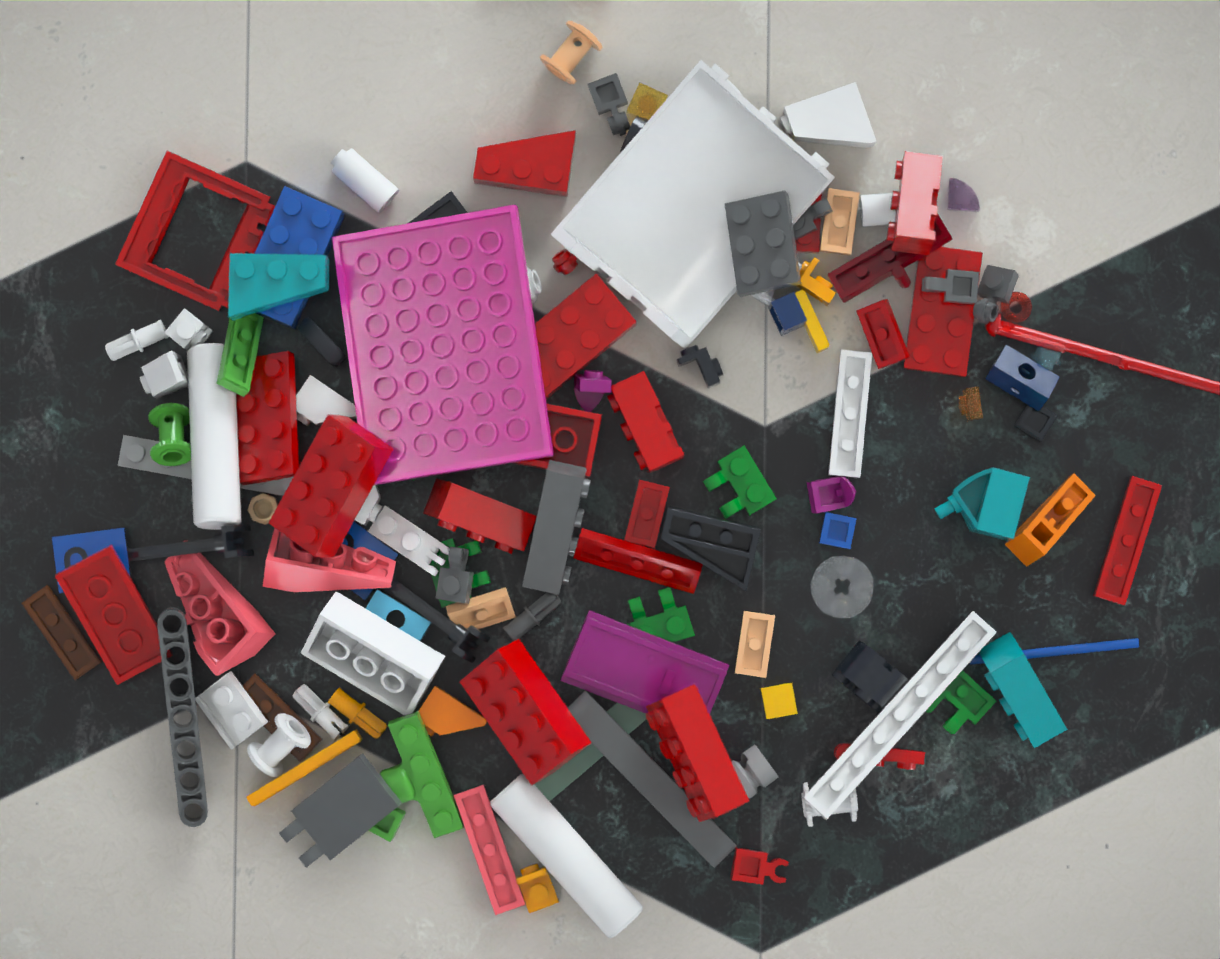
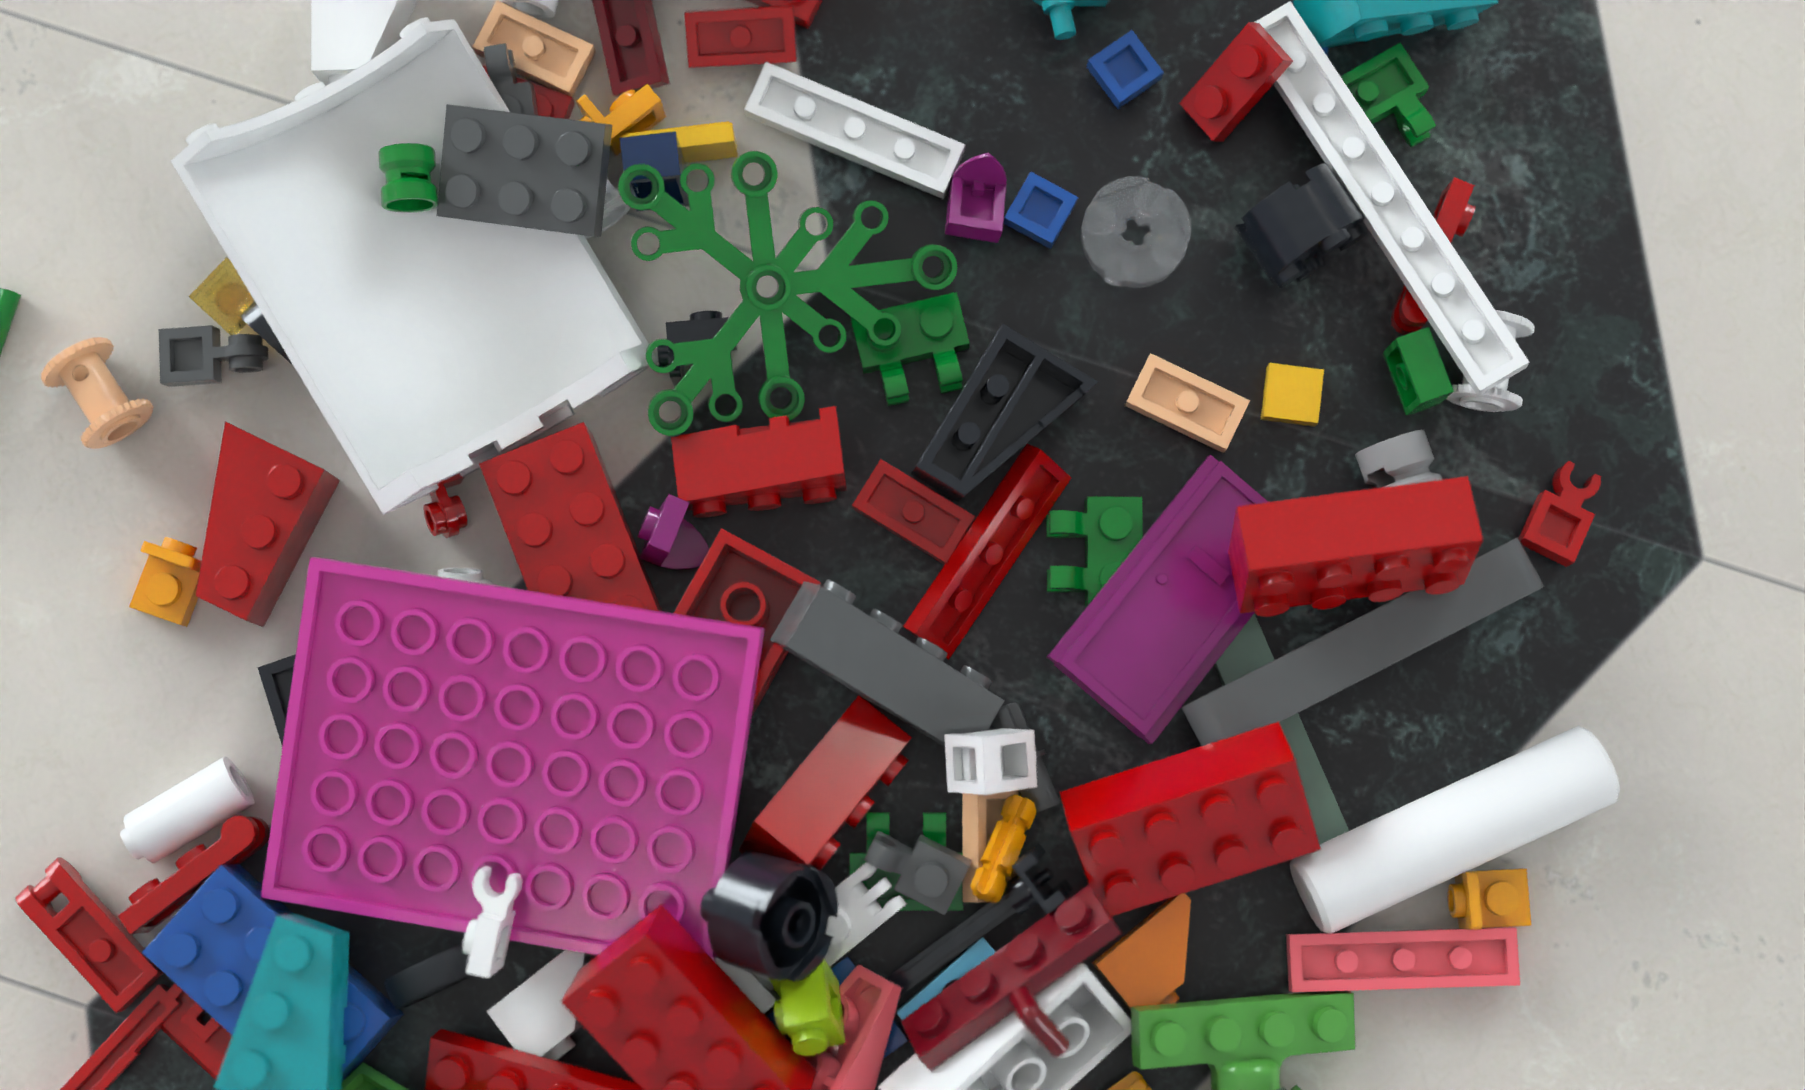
camera: 75 degrees left, 5 degrees down
none -> red plate [15,857,164,1013]
none -> red plate [117,816,270,934]
none -> light orange bracket [129,537,201,627]
none -> green wheel [378,143,438,213]
none -> white plate [463,866,522,978]
none -> green plant [618,151,957,436]
none -> black brick [700,850,838,982]
none -> lime brick [768,958,846,1056]
none -> dark red plate [901,885,1121,1071]
none -> white brick [945,728,1037,795]
none -> light orange axle [970,794,1036,903]
none -> blue plate [1086,30,1164,109]
none -> red plate [1180,22,1293,142]
none -> green piece [1383,327,1454,416]

